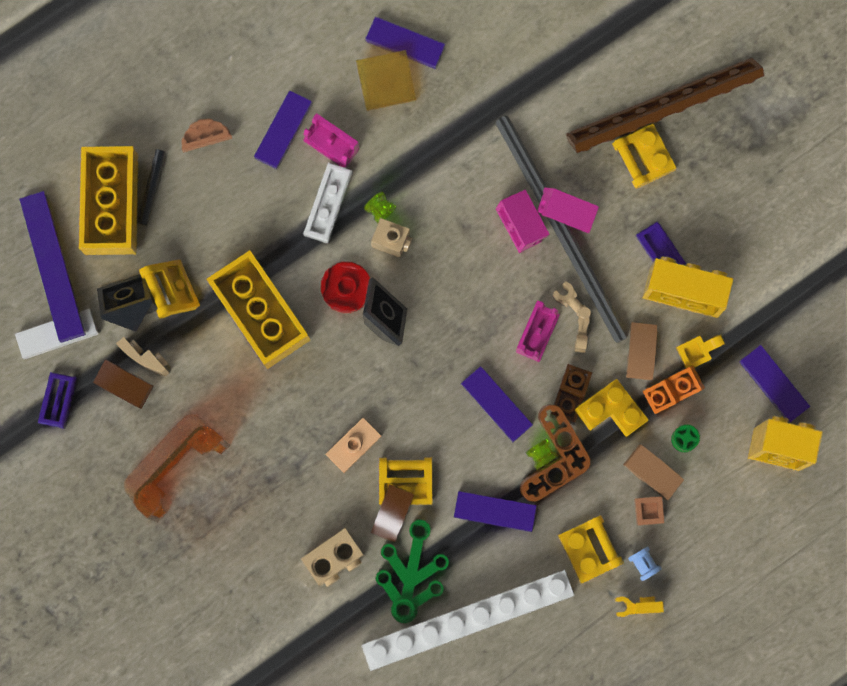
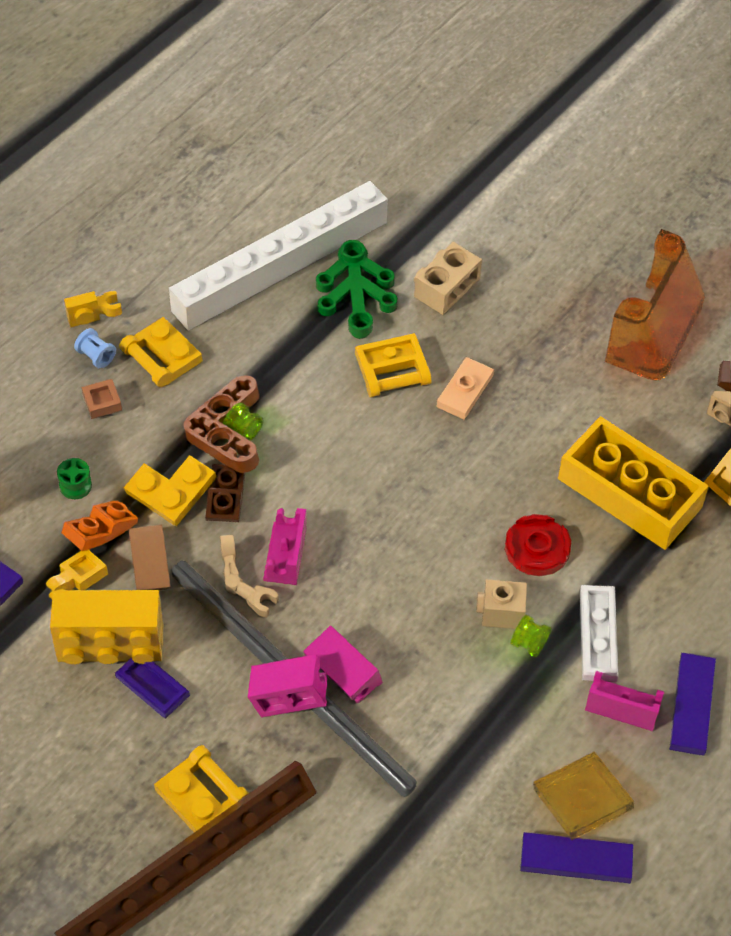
camera: 160 degrees right, 25 degrees down
black slope [363,277,407,346] -> none
reddish brown slope [370,484,414,543] -> none
dark purple tile [454,491,536,532] -> none
dark purple tile [461,366,533,443] -> none
medium nougat slope [623,444,684,500] -> none

